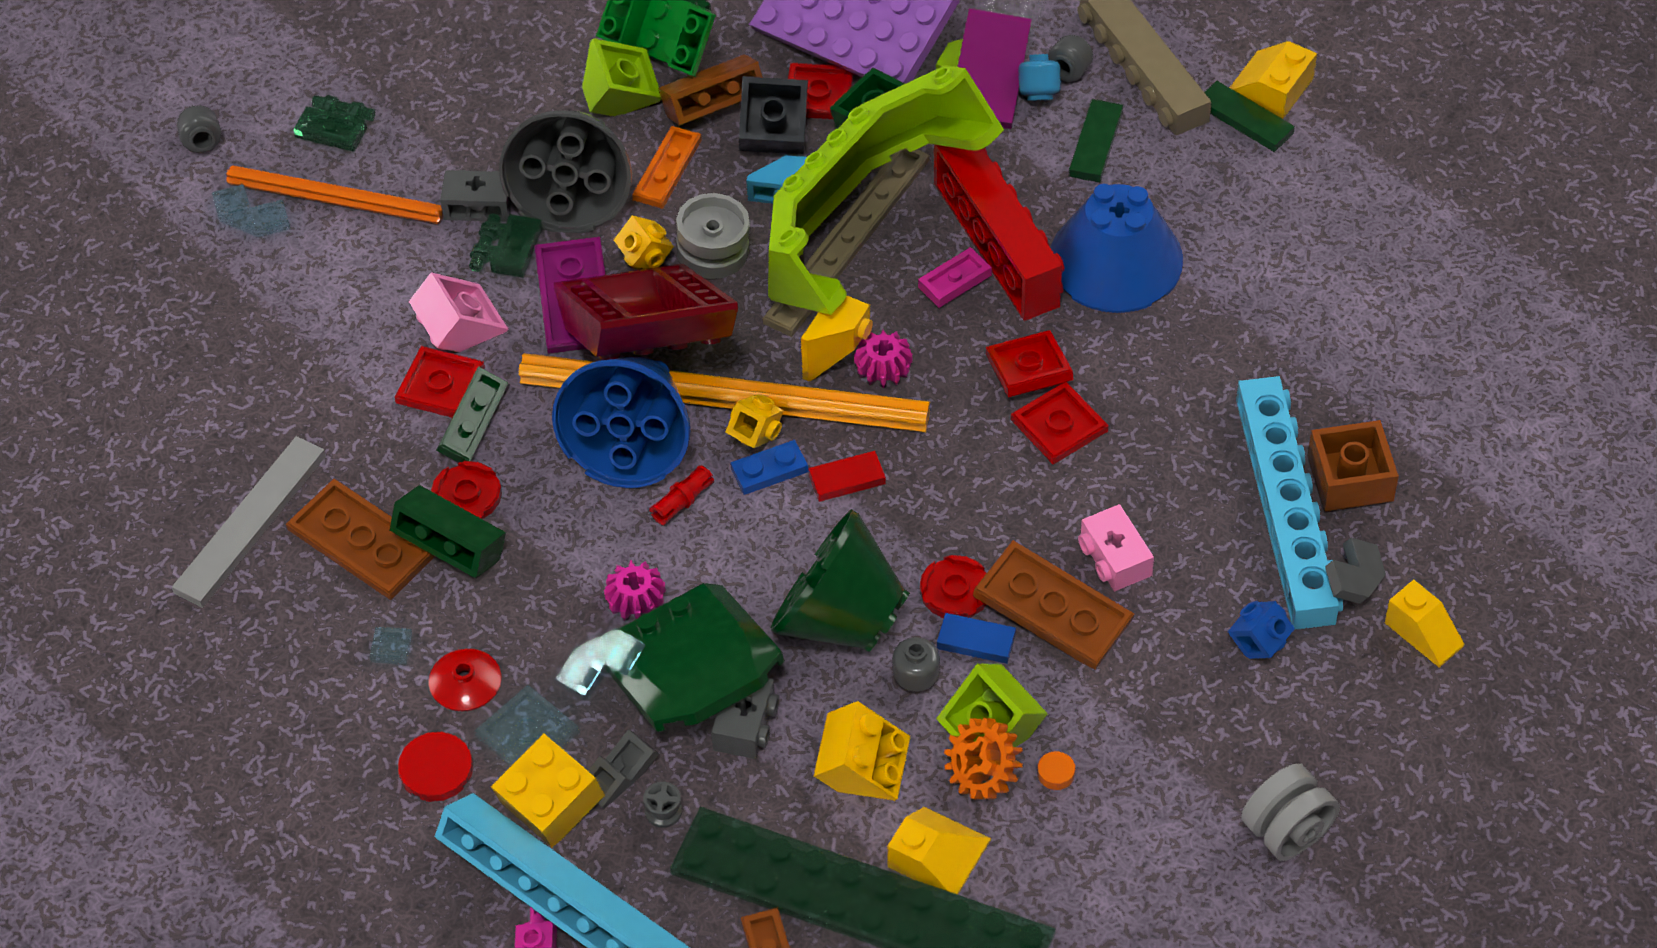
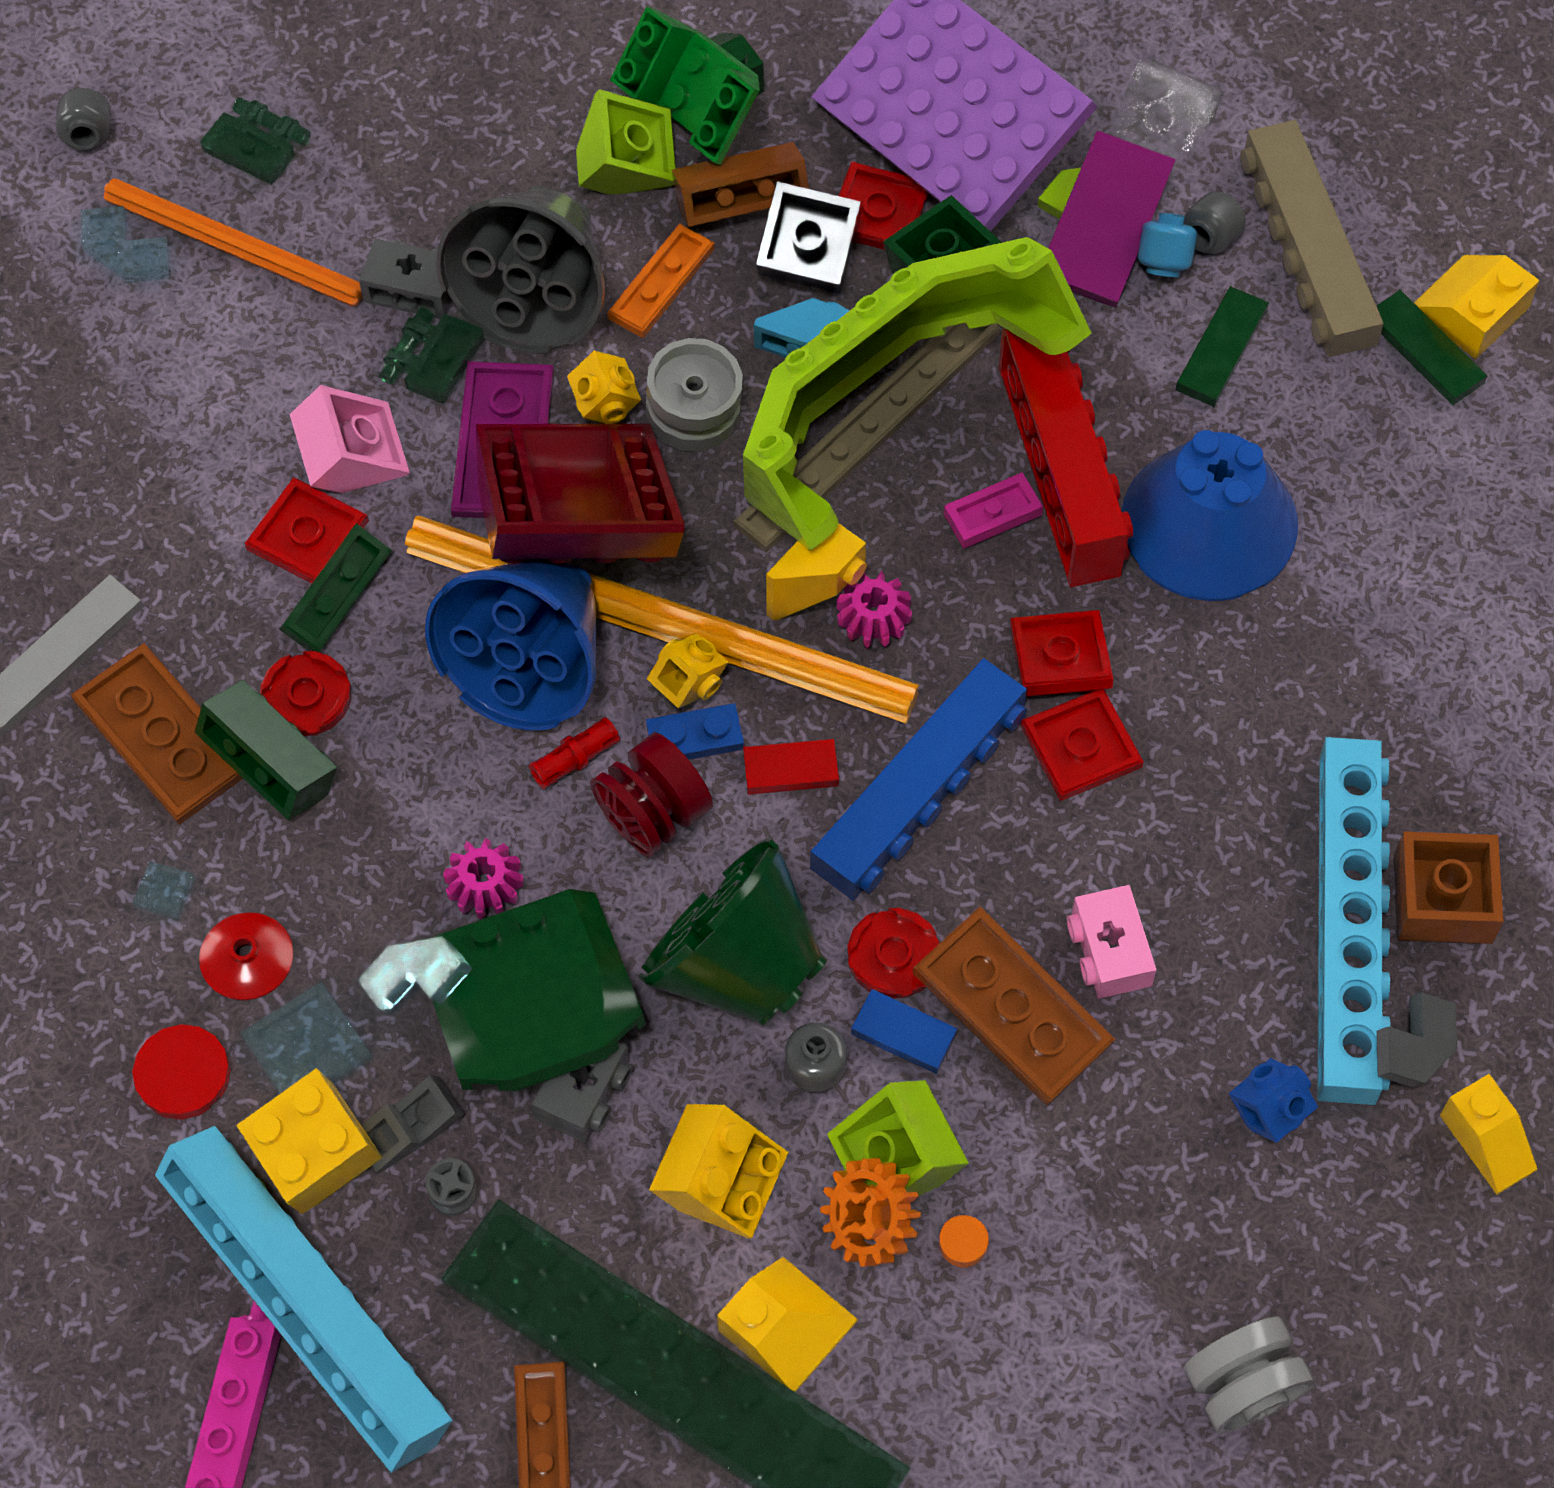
camera: 10 degrees right, 10 degrees up
none -> dark red wheel [590,732,713,857]
none -> blue brick [810,658,1027,901]

